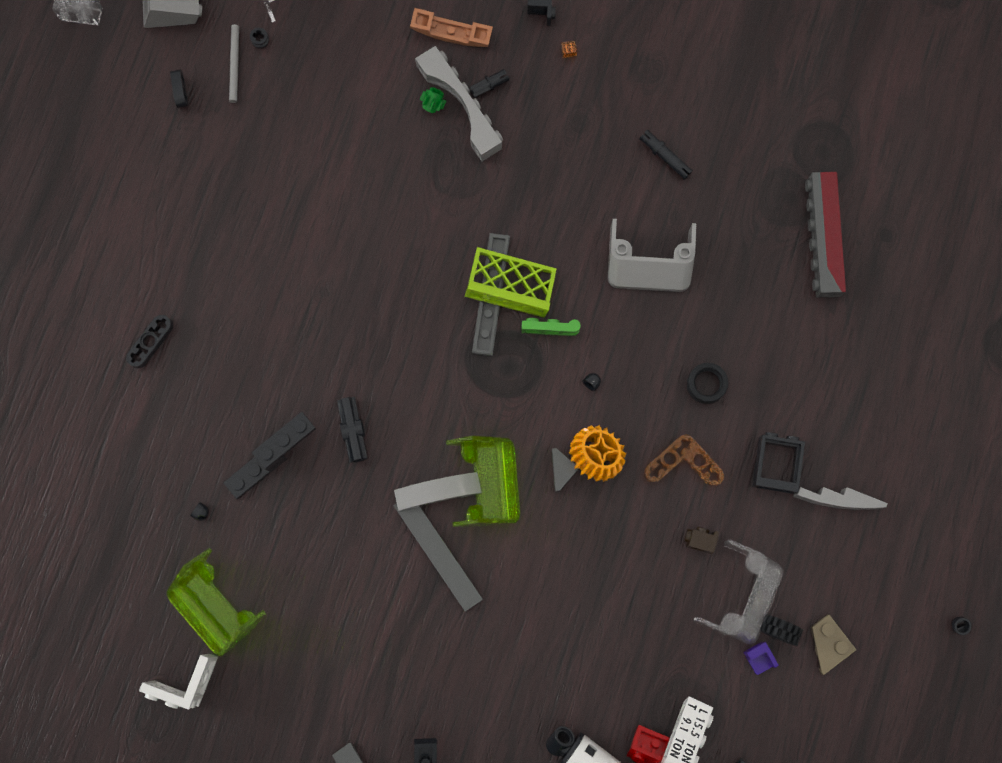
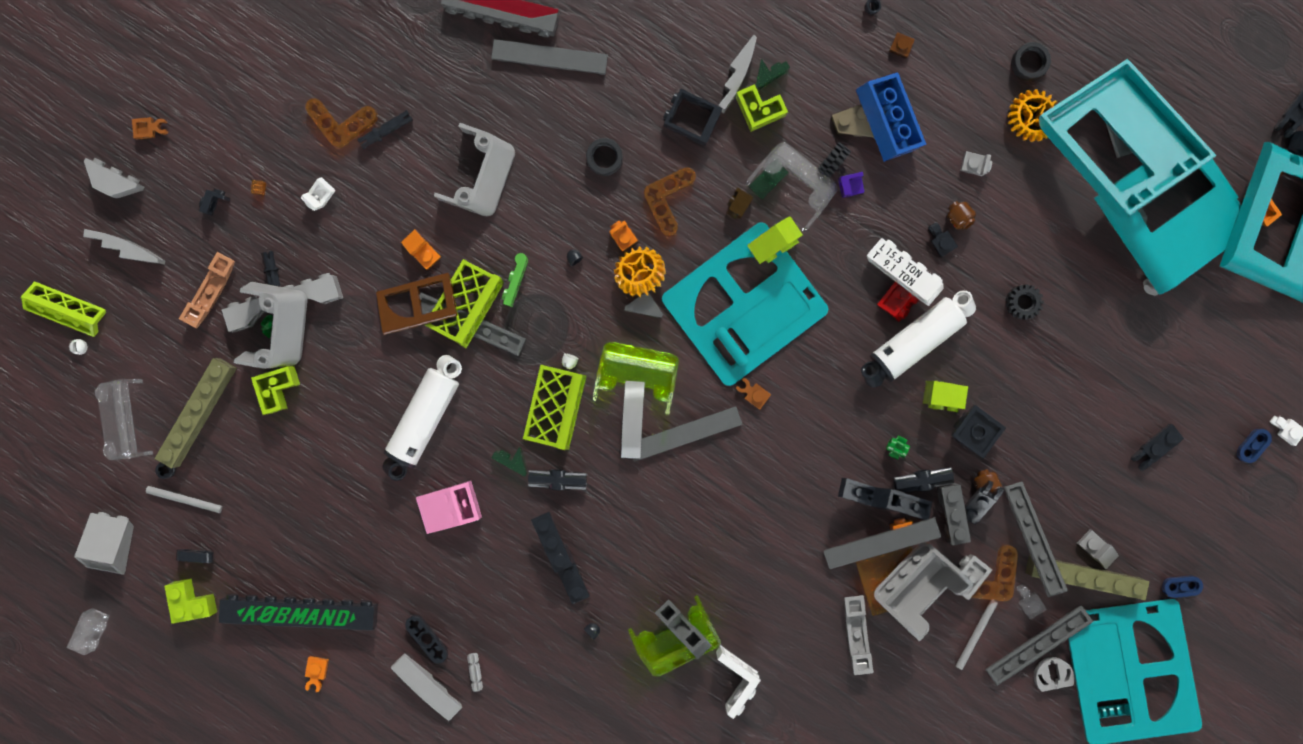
camera: 80 degrees left, 10 degrees up
none -> olive brick [155,358,237,468]
none -> lime brick [165,579,217,624]
none -> black brick [219,594,378,631]
none -> light grey windscreen [234,282,307,369]
none -> lime brick [251,366,300,415]
none -> white bracket [301,177,336,211]
none -> clear orange beam [305,98,378,148]
none -> orange plate [305,656,329,692]
none -> reddish brown window [376,273,458,335]
none -> white piece [382,355,462,481]
none -> light grey slope [391,653,462,721]
none -> orange slope [401,229,441,270]
none -> bright pink slope [416,481,482,534]
none -> light grey axle [467,653,483,691]
none -> clear green slope [491,446,528,477]
none -> dark grey tile [492,39,608,75]
none -> lime fence [523,365,587,450]
none -> white hinge [562,353,578,369]
none -> orange bracket [609,220,638,252]
none -> dark grey arch [655,600,712,659]
none -> teal door [662,222,828,386]
none -> lime brick [735,84,788,132]
none -> dark orange plate [735,378,771,410]
none -> lime brick [747,216,803,264]
none -> clear green slope [748,159,789,200]
none -> clear green slope [755,59,790,91]
none -> blue brick [856,72,926,161]
none -> reddish brown plate [889,32,915,59]

